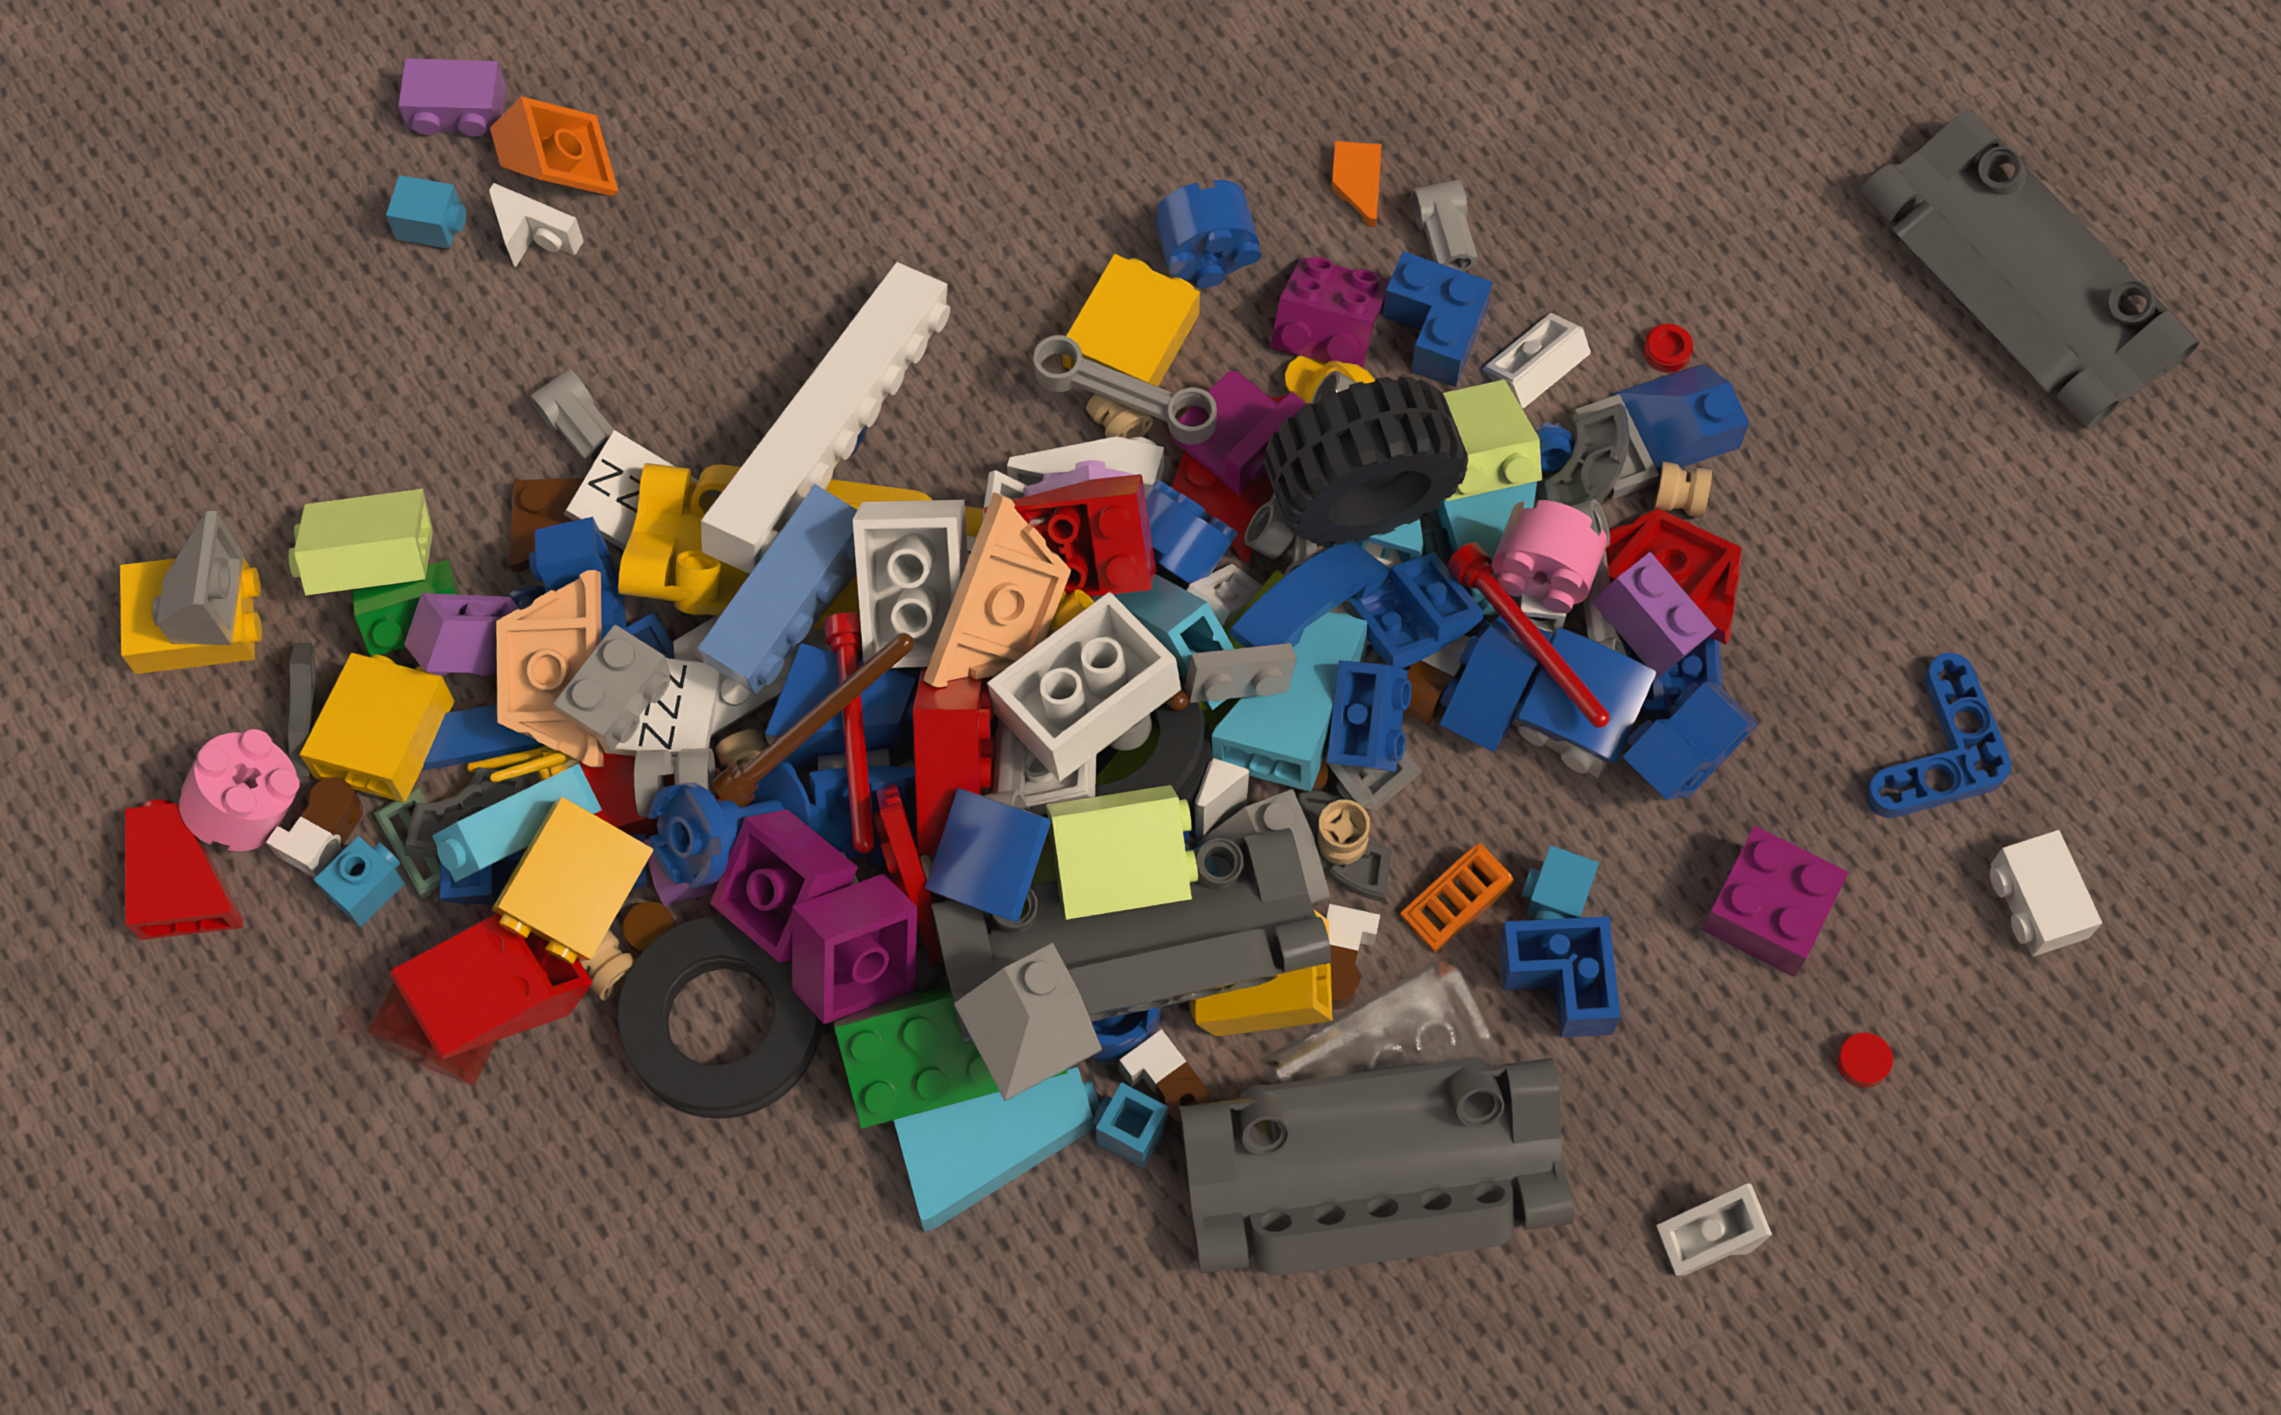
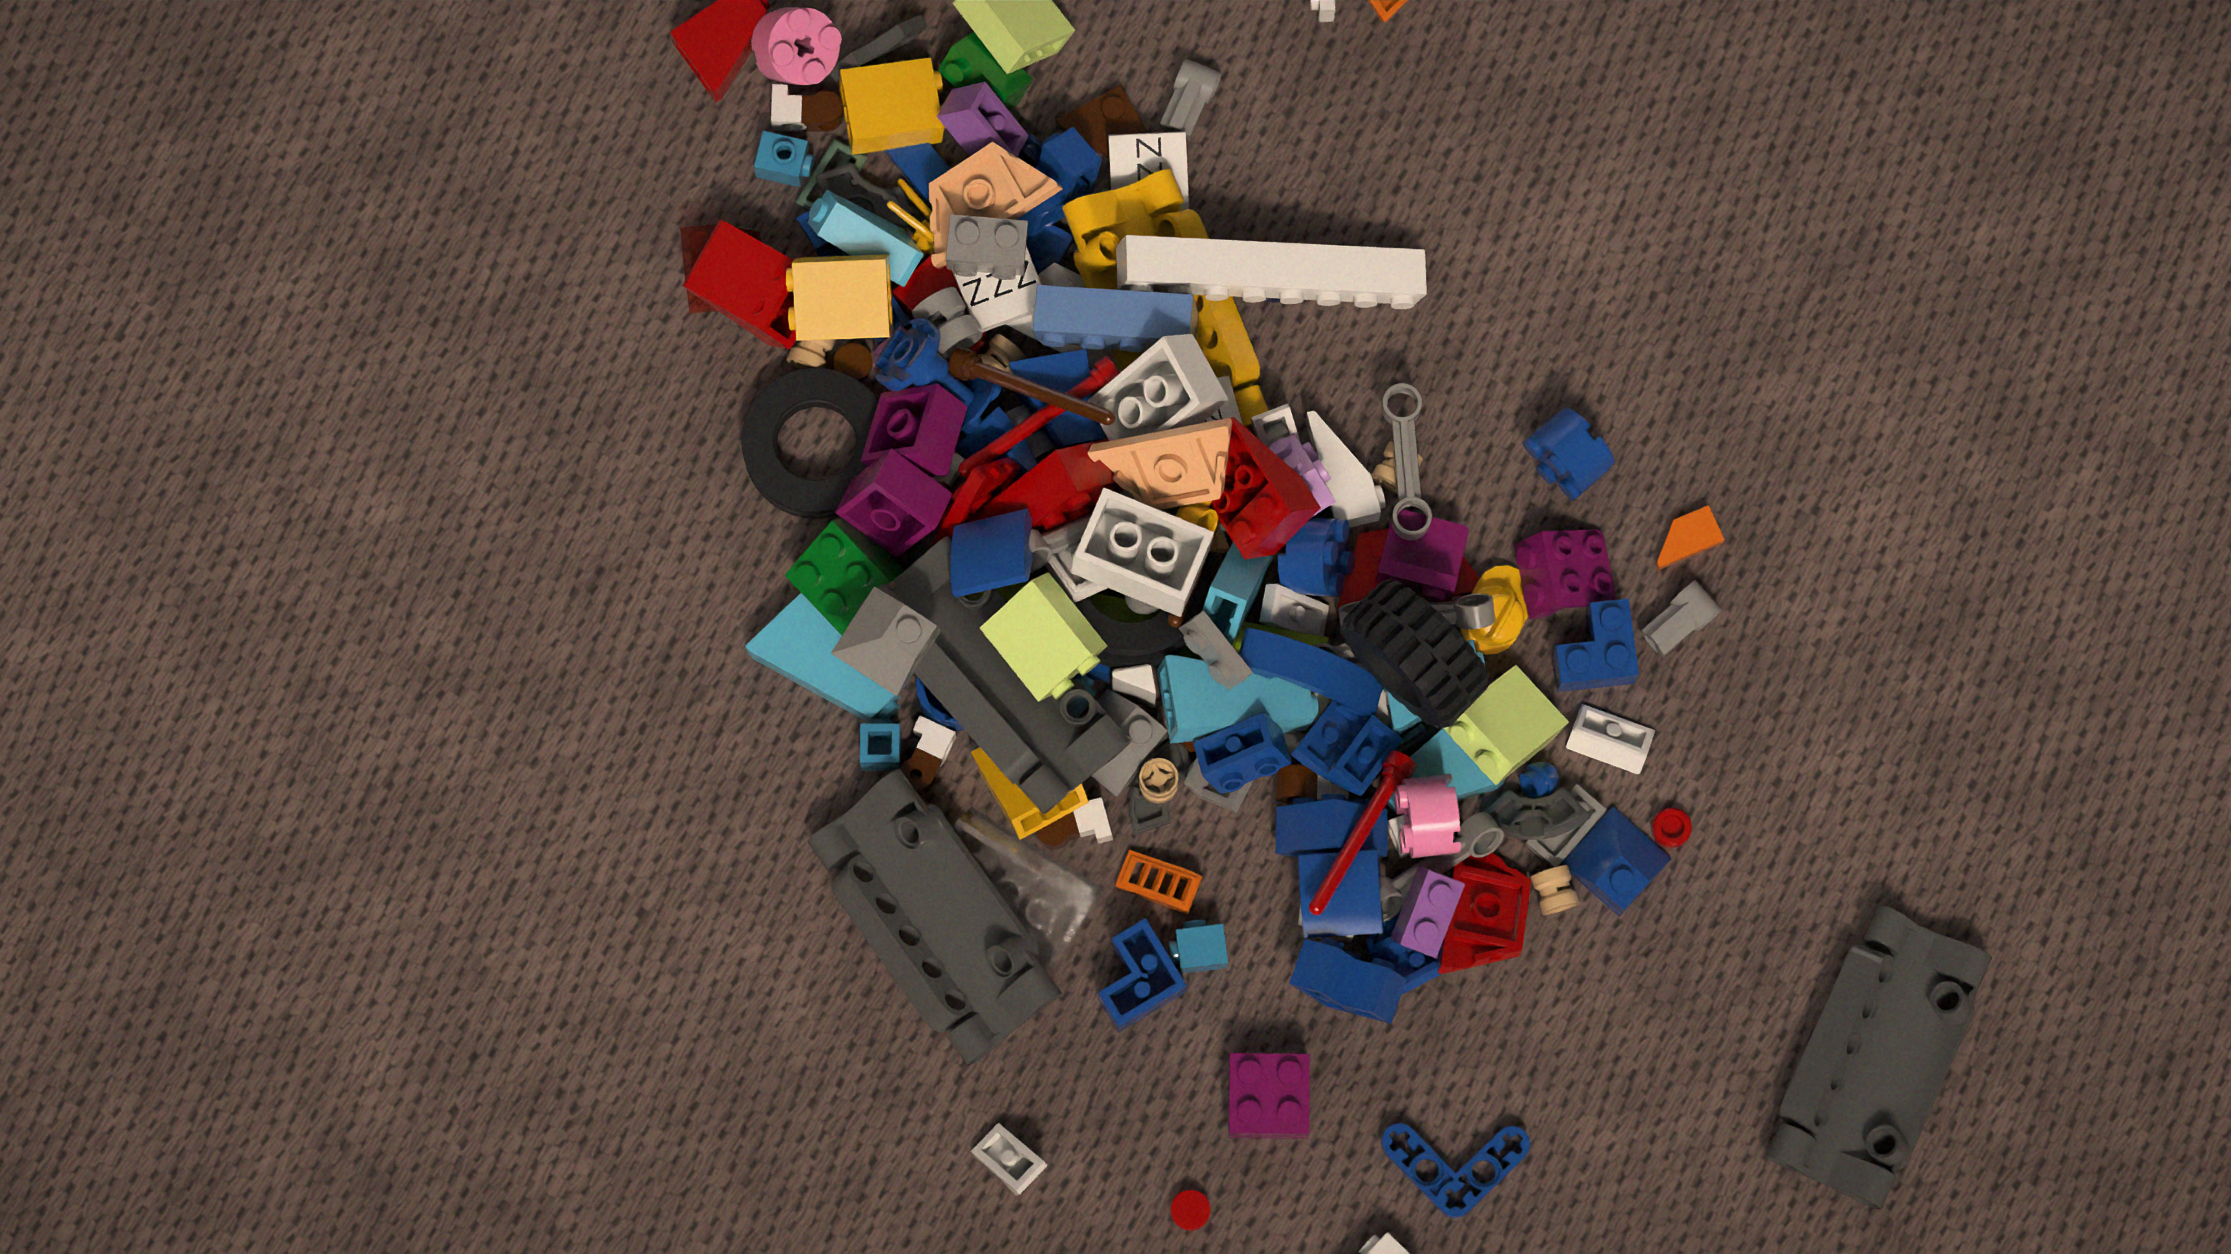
camera: 60 degrees right, 10 degrees up
yellow brick [1062,254,1200,387] -> none

